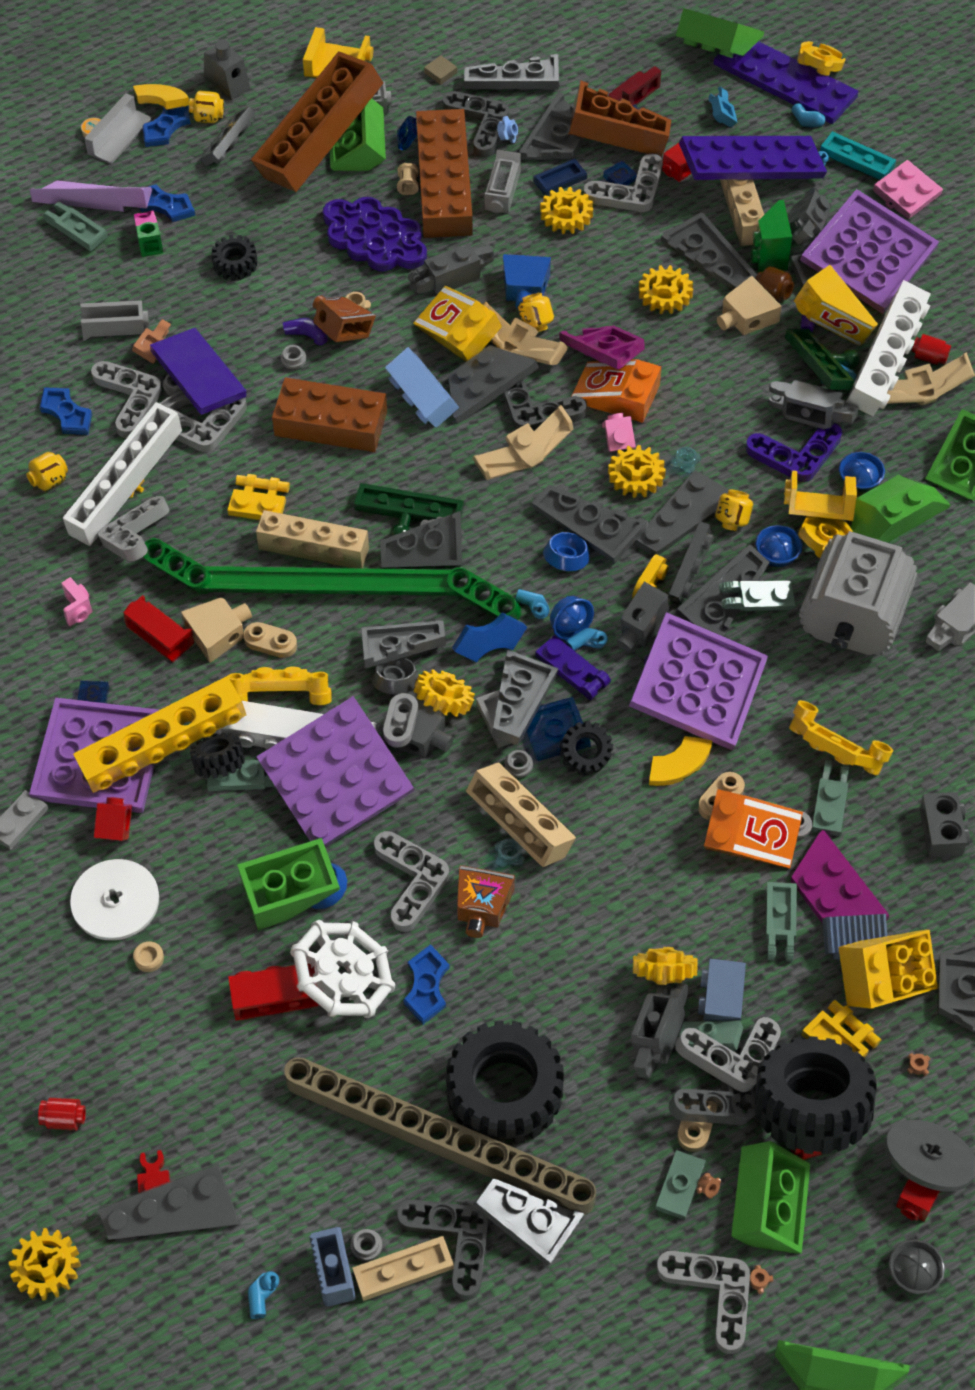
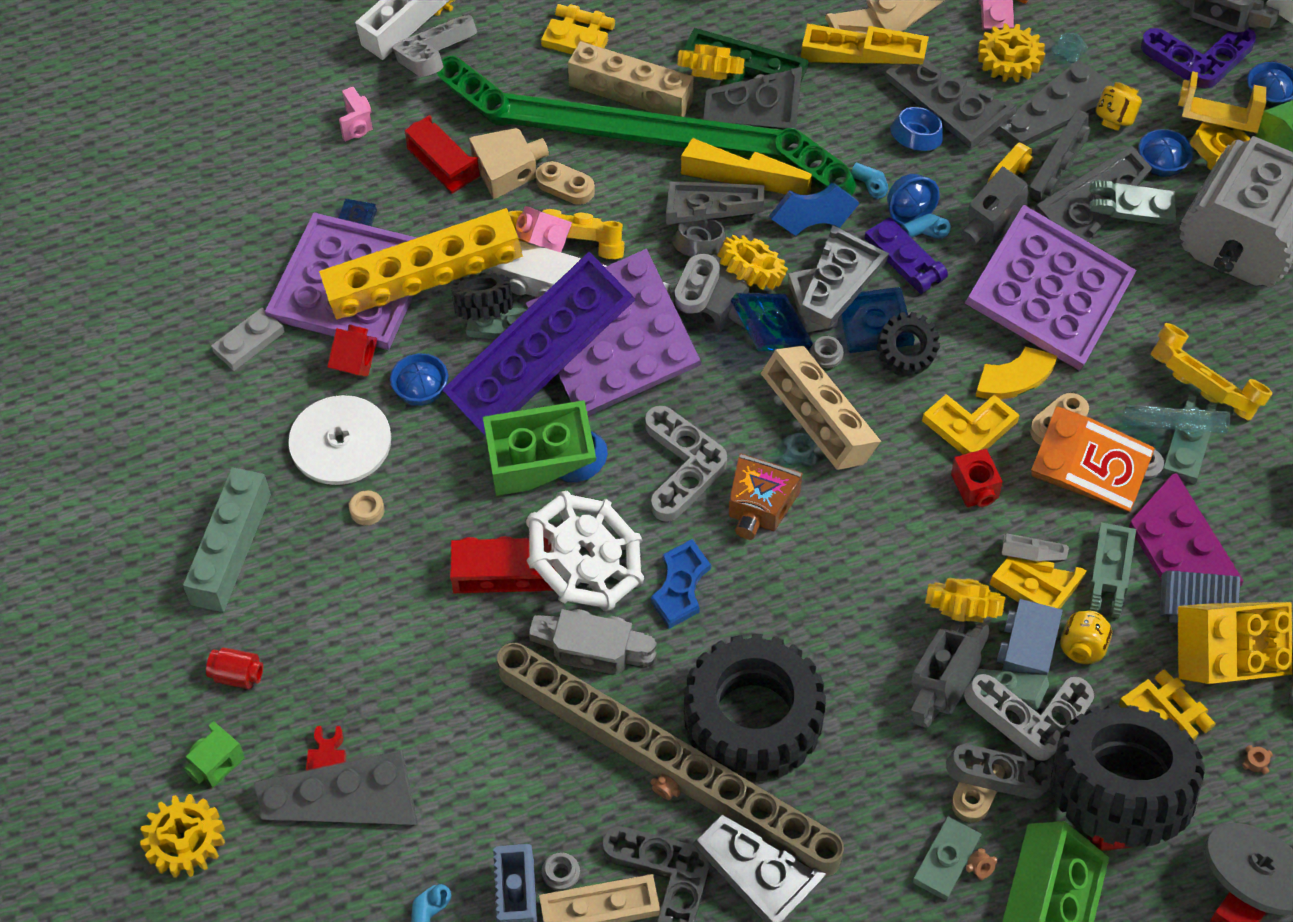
camera: 10 degrees right, 0 degrees up
none -> sand green brick [183,467,271,613]
none -> bright green brick [184,721,245,789]
none -> blue hat [390,353,448,406]
none -> dark purple plate [442,252,635,436]
none -> bright pink bracket [516,206,572,252]
none -> light grey hinge [529,609,657,675]
none -> nougat piece [651,774,680,800]
none -> yellow gear [677,44,745,80]
none -> yellow slope [681,138,812,195]
none -> clear blue tile [730,293,813,352]
none -> yellow slope [801,23,929,64]
none -> yellow plate [922,394,1020,455]
none -> red brick [951,448,1003,508]
none -> yellow wing [989,556,1087,609]
none -> light grey tile [1001,533,1069,561]
none -> yellow head [1060,610,1112,664]
none -> clear light blue pin [1122,405,1230,434]

